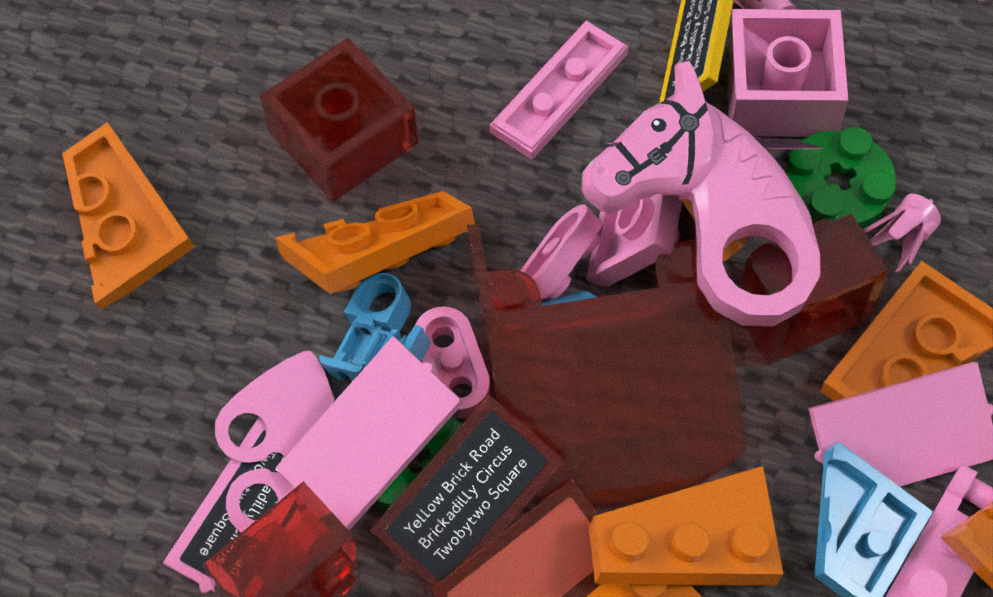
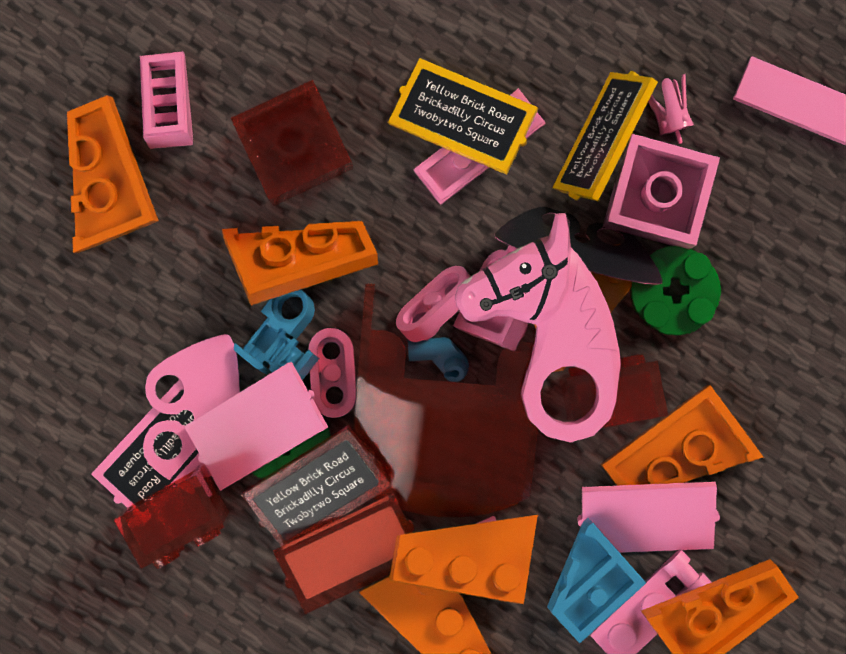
camera: 15 degrees right, 25 degrees up
bright pink piece [863,194,941,272] -> none
none -> bright pink slope [140,51,193,149]
none -> piece [388,58,538,175]

